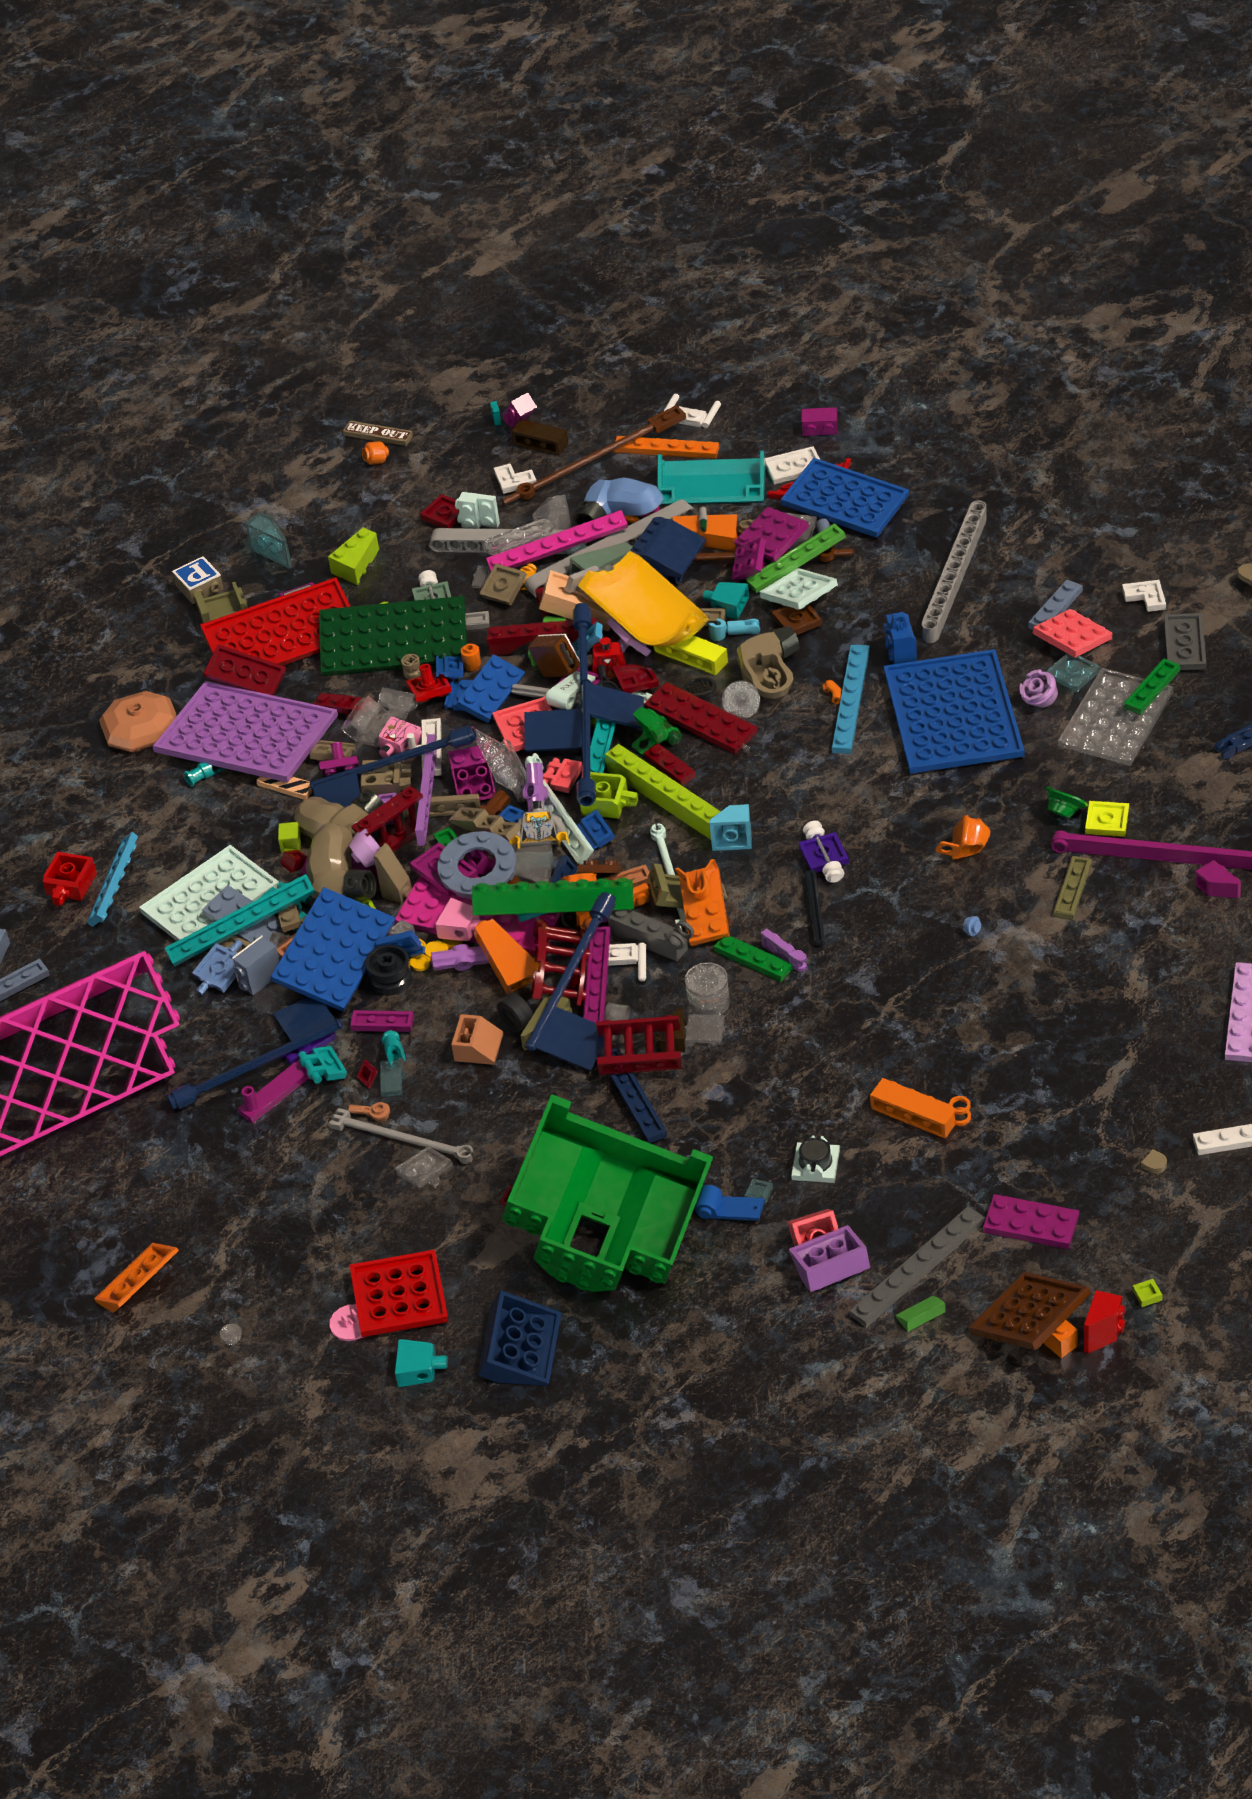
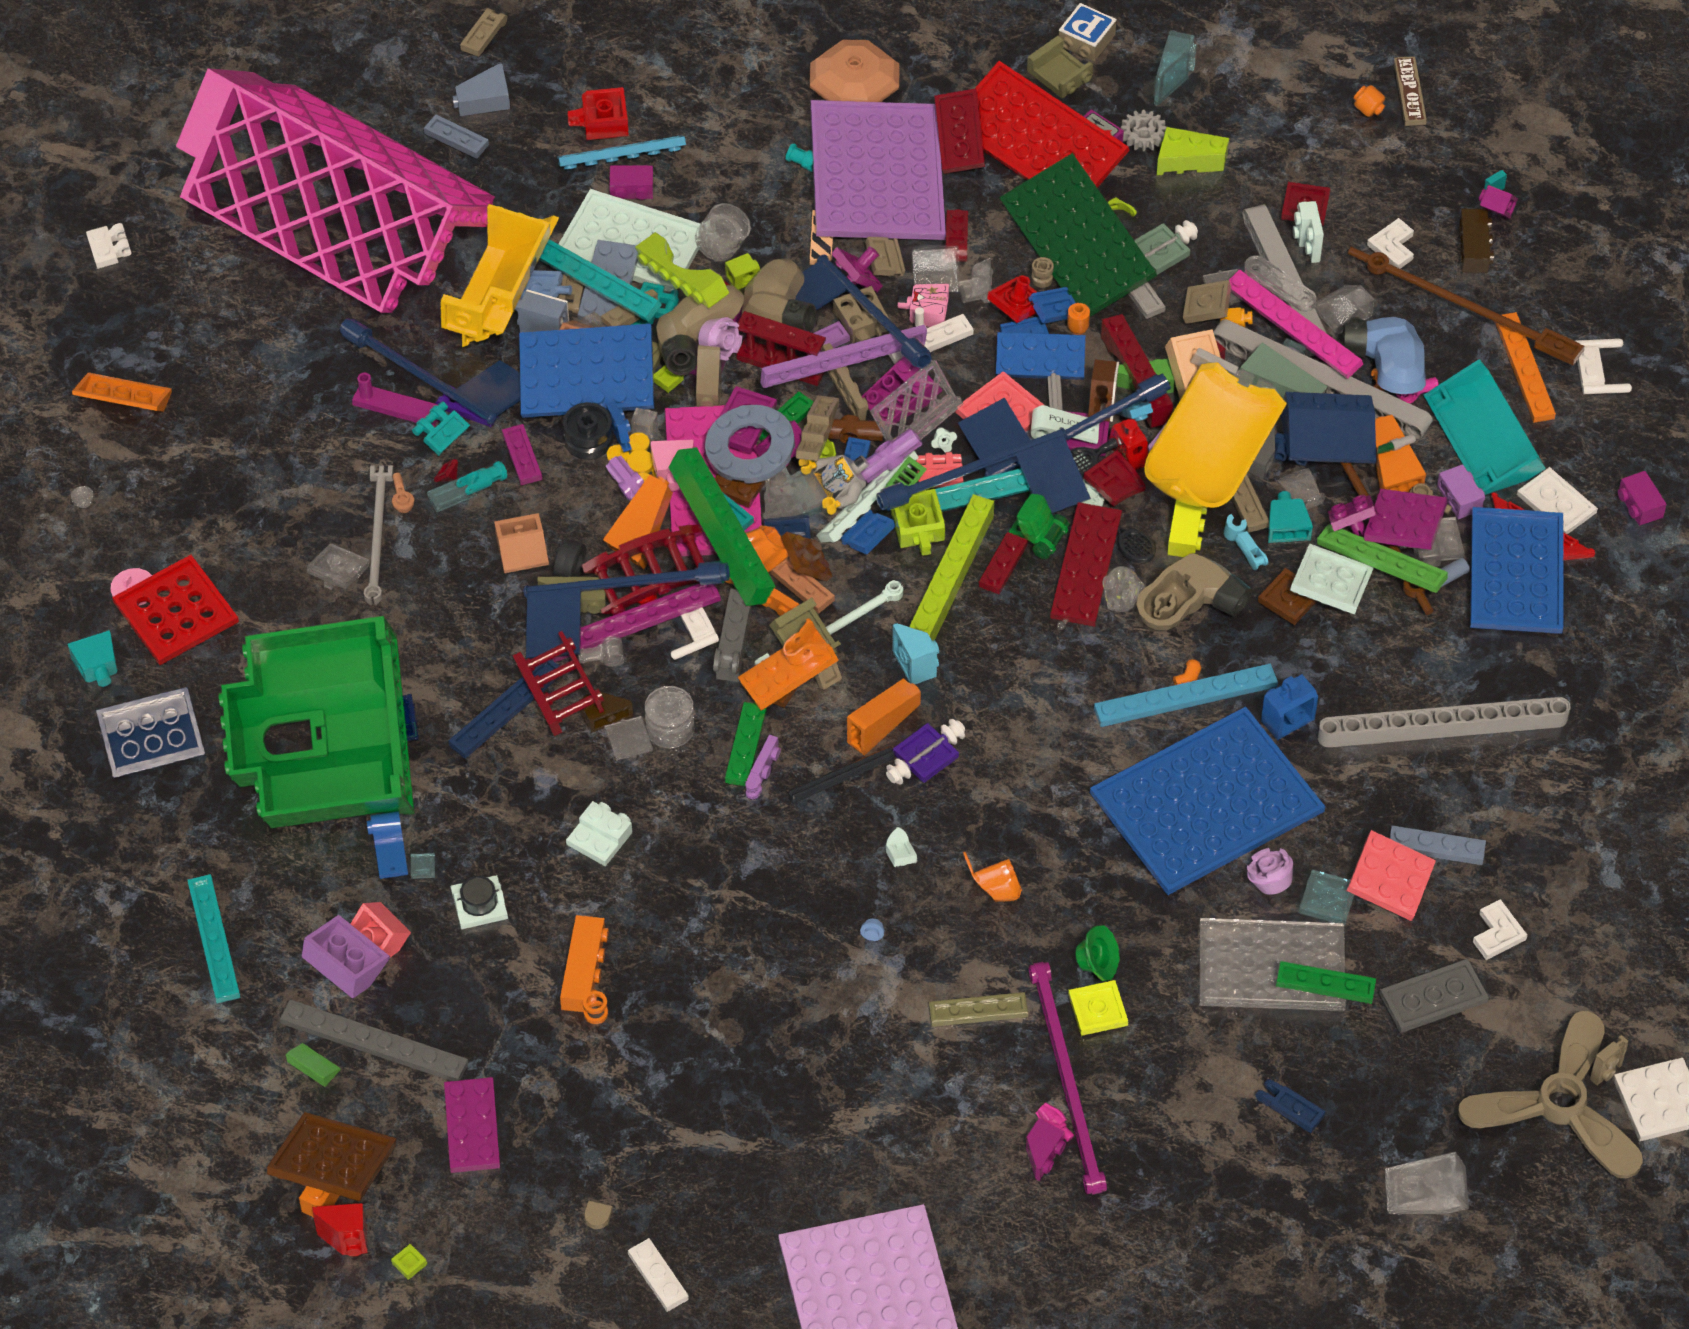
camera: 60 degrees right, 10 degrees up
none -> teal plate [188,874,240,1003]
none -> yellow panel [441,204,559,347]
none -> light aqua plate [566,801,632,866]
none -> magenta brick [610,166,654,200]
none -> lime arch [635,232,729,308]
none -> clear wheel [695,203,751,261]
none -> orange slope [847,679,921,756]
none -> bright green slope [885,456,927,488]
none -> light aqua plate [886,827,917,867]
none -> dark pink piece [1036,1102,1074,1142]
none -> light grey gear [1121,110,1166,151]
none -> clear piece [1277,468,1326,510]
none -> medium lavender brick [1437,464,1485,519]

